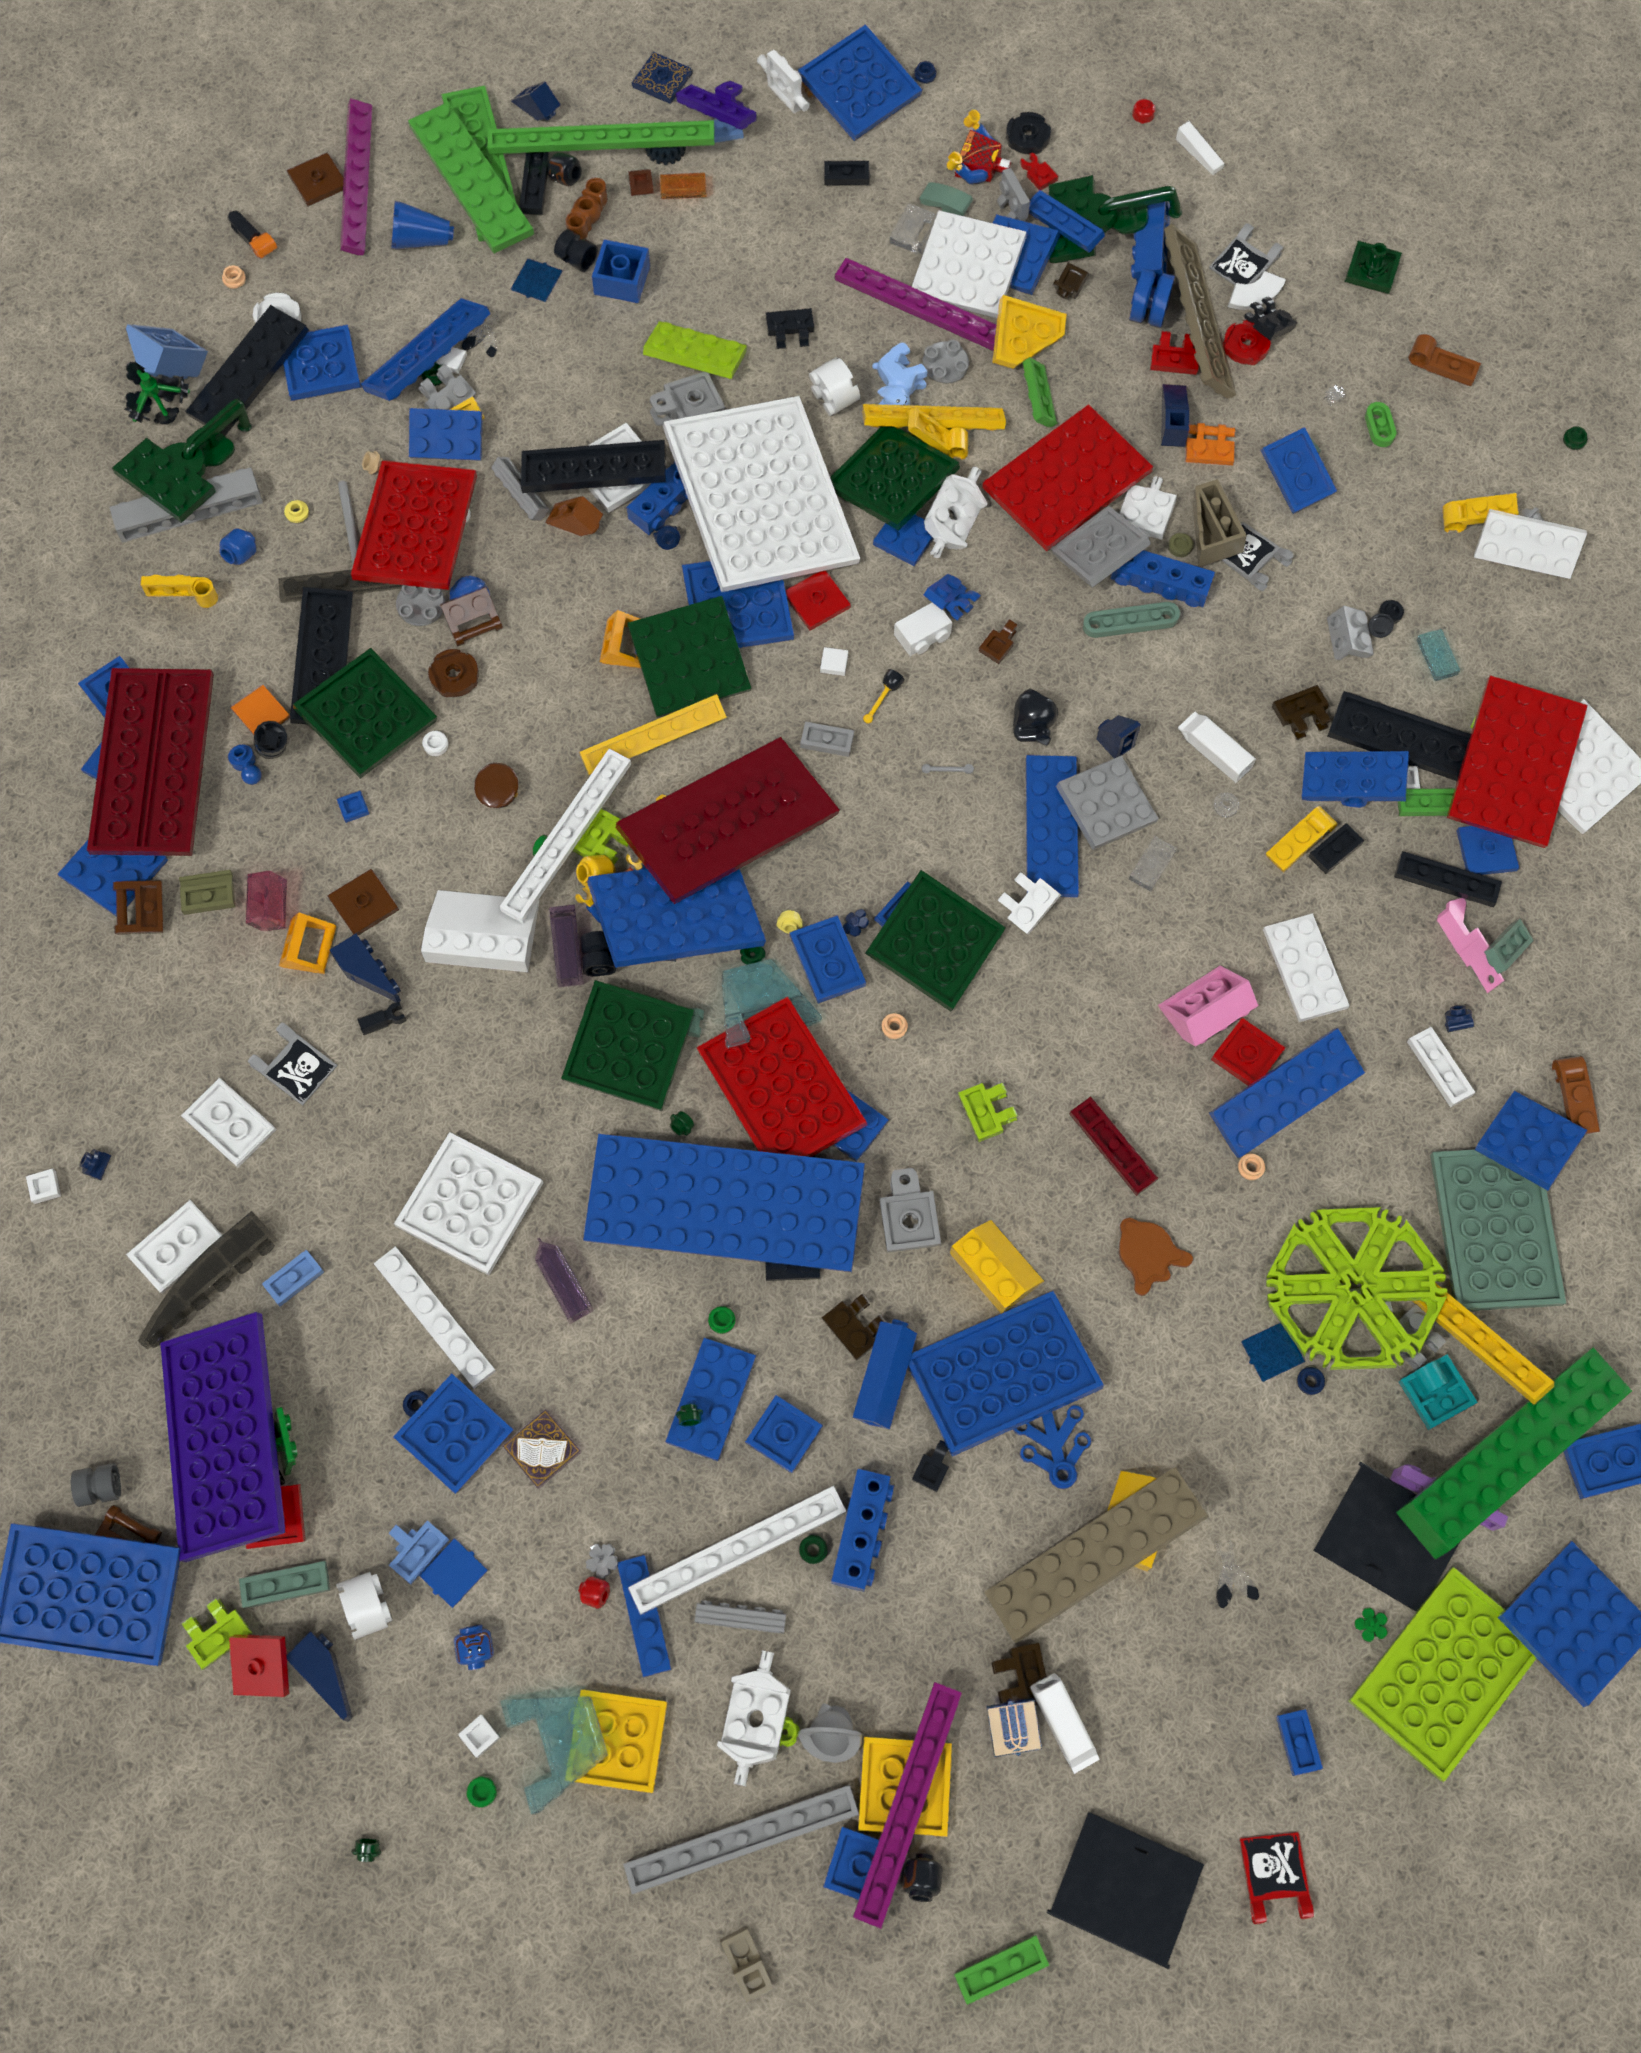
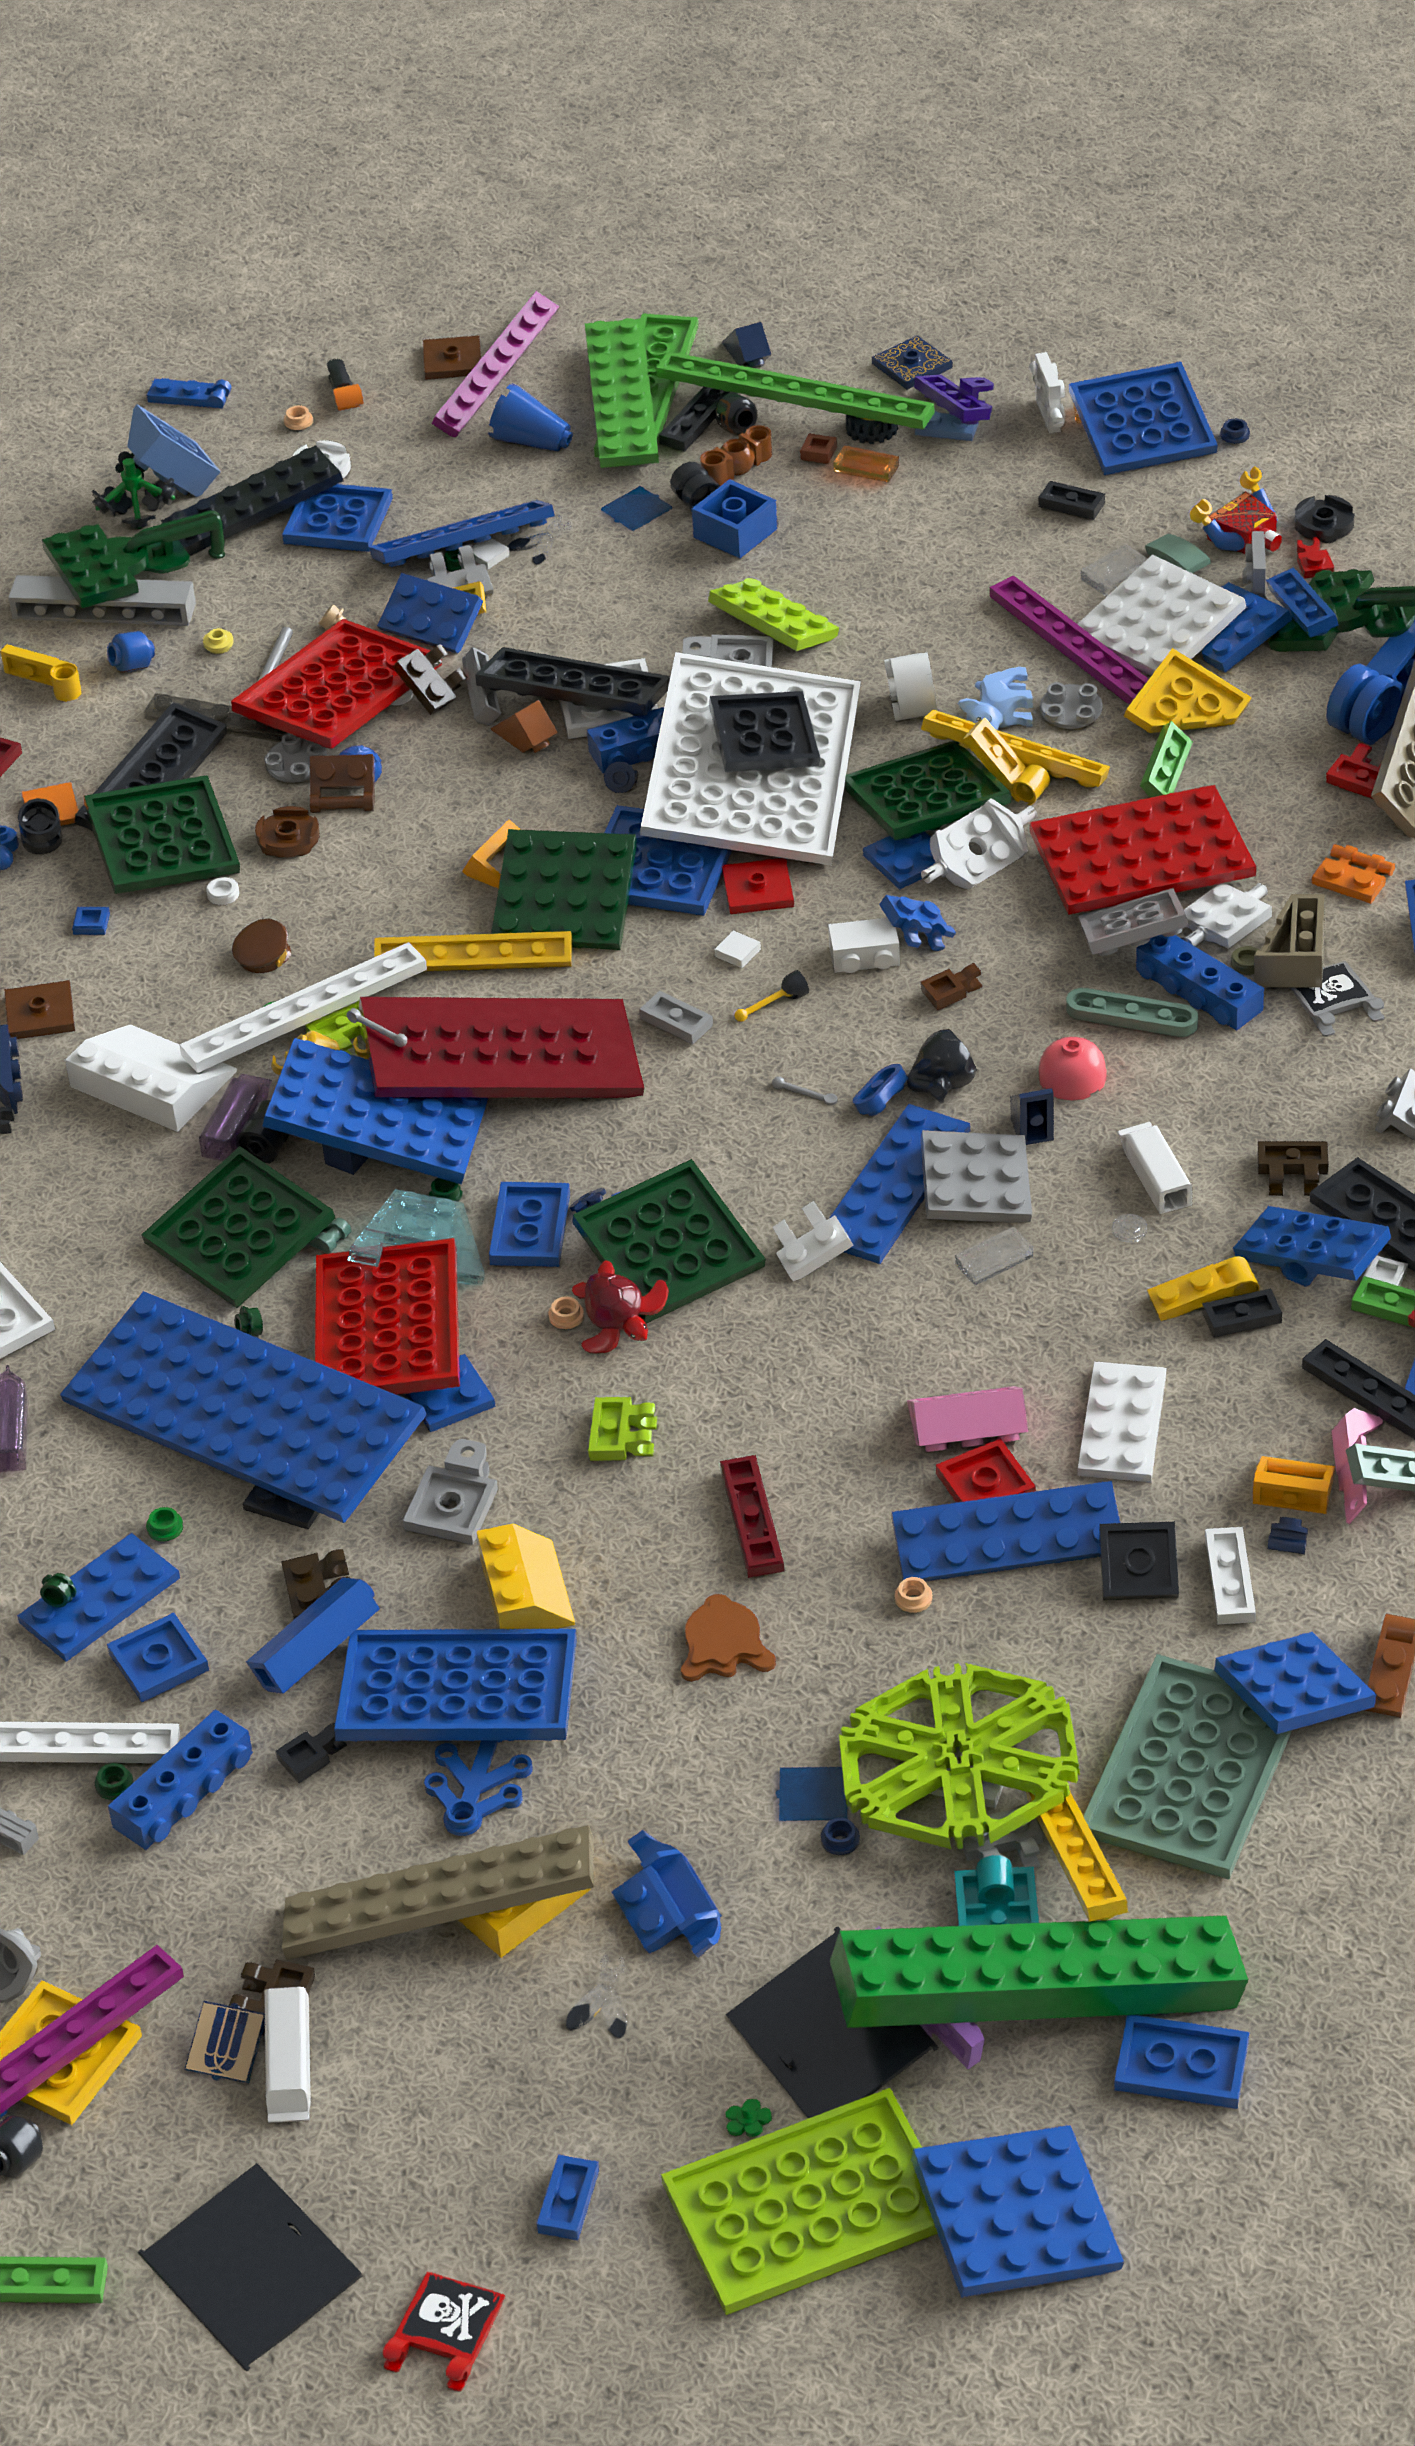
camera: 30 degrees right, 25 degrees down
black plate [766,308,814,349] -> none
light yellow plate [777,910,803,934] -> none
dark brown bracket [1053,262,1089,300] -> none
dark blue slope [1161,384,1189,447] -> none
none -> blue plate [147,378,232,408]
none -> light grey hinge [347,1008,407,1047]
none -> plate [393,644,468,715]
none -> animal [572,1260,669,1354]
none -> blue plate [611,1830,722,1958]
none -> black plate [709,691,820,772]
none -> blue plate [853,1064,908,1116]
none -> coral cylinder [1039,1037,1107,1101]
none -> black plate [1099,1521,1179,1601]
none -> light orange tile [1253,1456,1335,1514]

